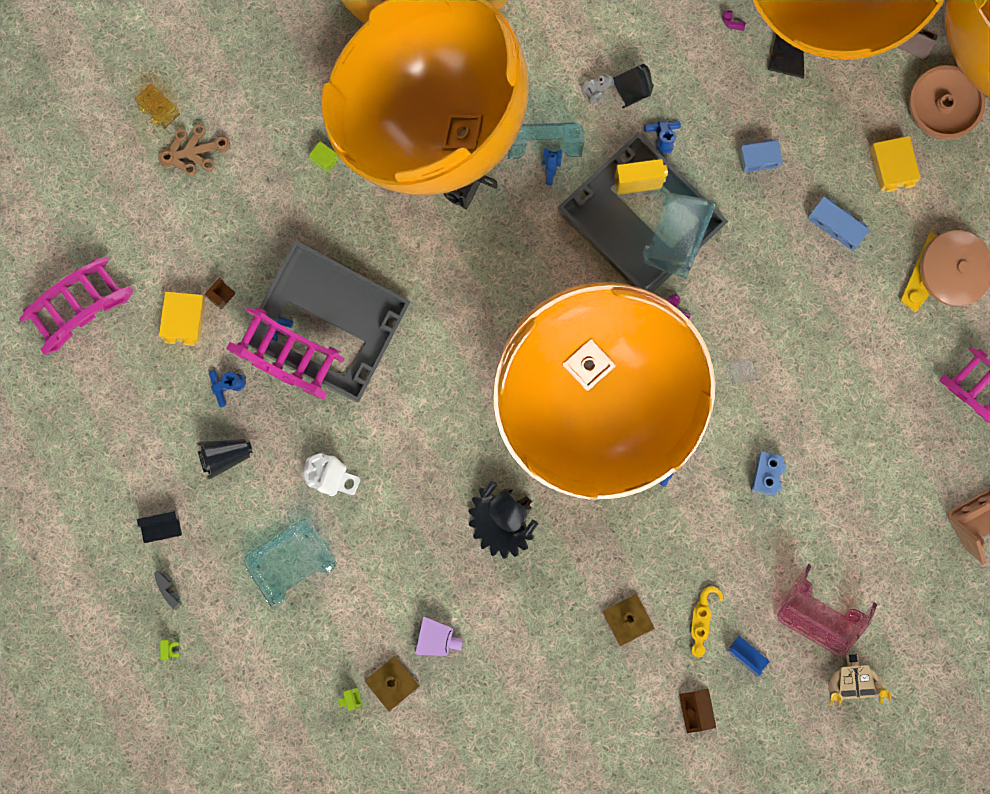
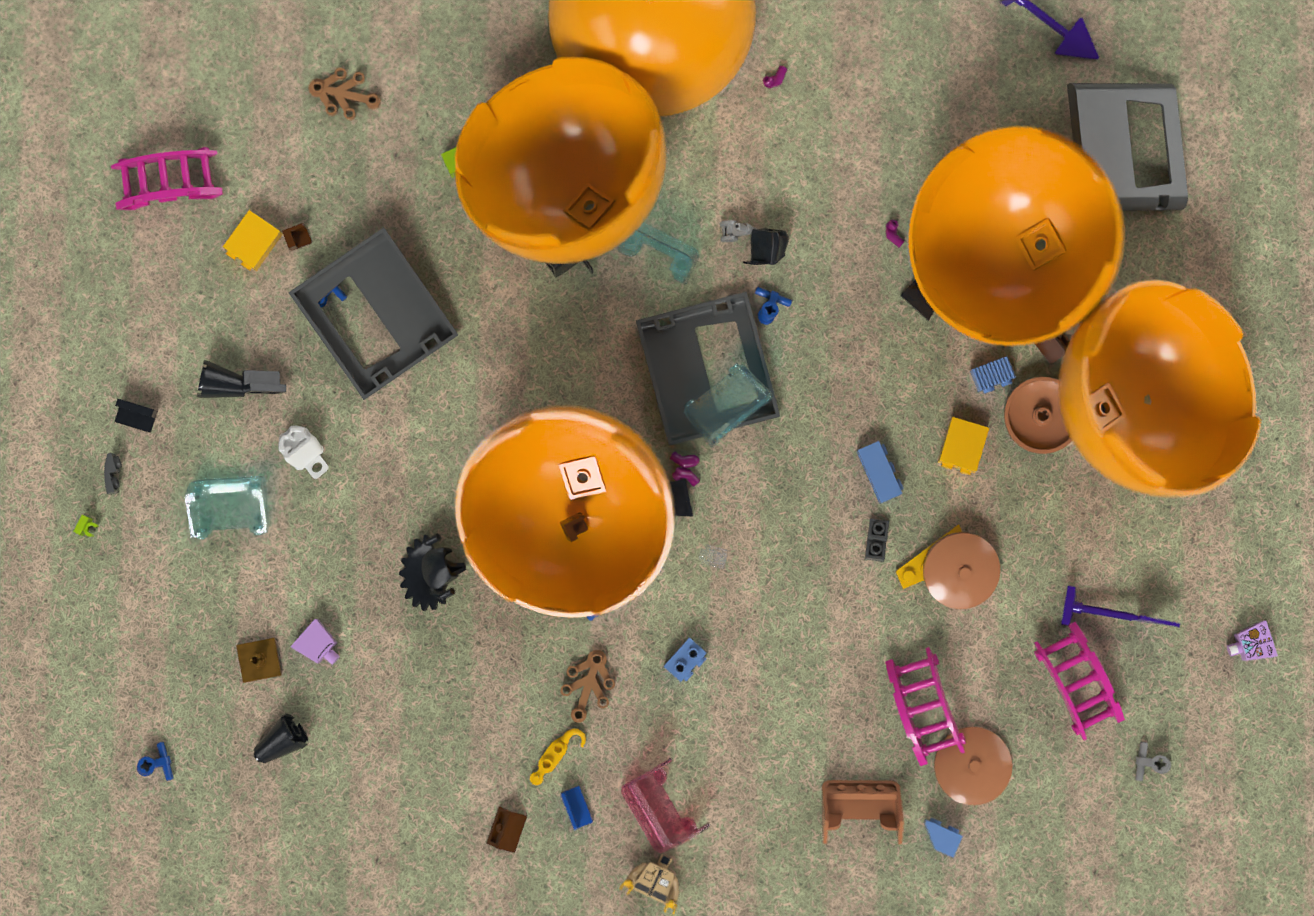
camera: 35 degrees right, 5 degrees up
clear yellow brick [135,83,180,129] -> none
blue piece [208,370,246,408] -> none
dark pink fence [226,307,344,400] -> none
lime tile [338,688,363,711] -> none
blue piece [542,148,562,186] -> none
pearl gold tile [602,594,655,646] -> none
yellow brick [614,159,668,195] -> none
medium blue brick [739,139,783,173] -> none
none -> panel [242,370,286,394]
none -> black cone [253,713,308,764]
none -> reddish brown panel [560,512,588,542]
none -> medium nougat plant [561,650,615,723]
none -> dark grey slope [865,519,889,562]
none -> medium blue brick [970,356,1016,394]

